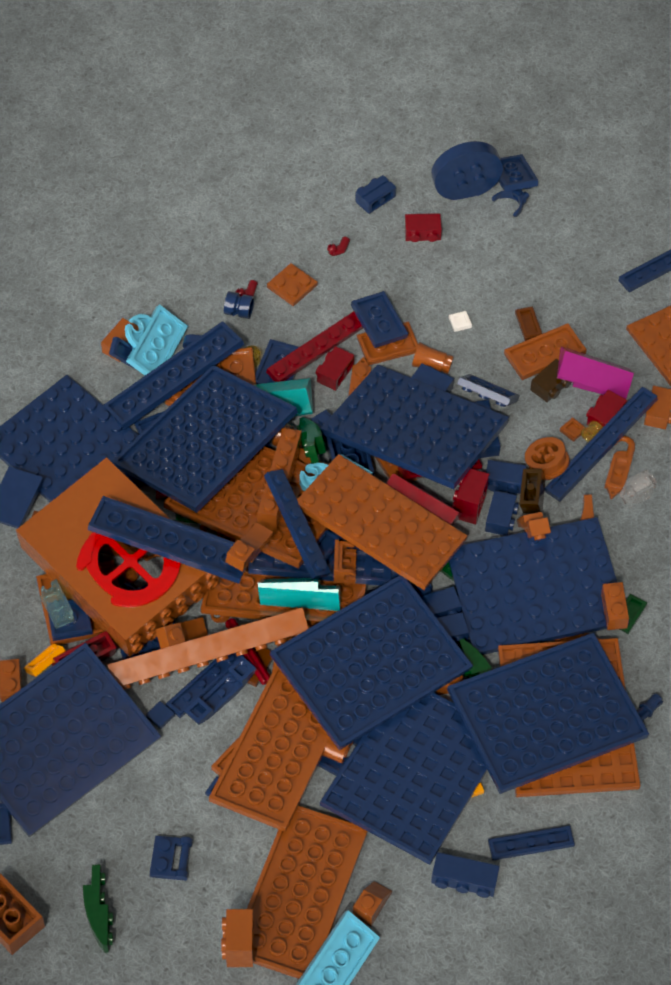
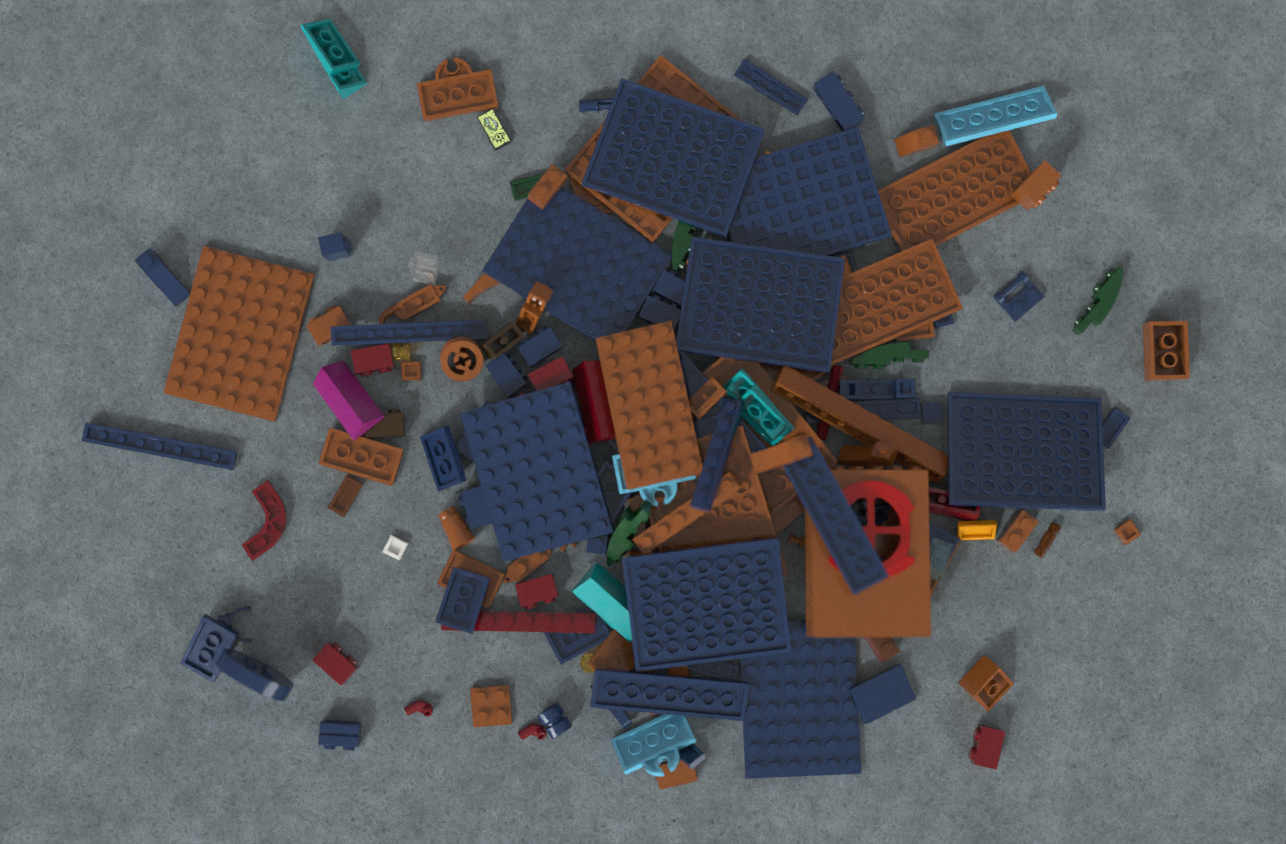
camera: 140 degrees left, 30 degrees up
none -> dark red plate [242,480,286,561]
none -> dark green slope [850,342,929,370]

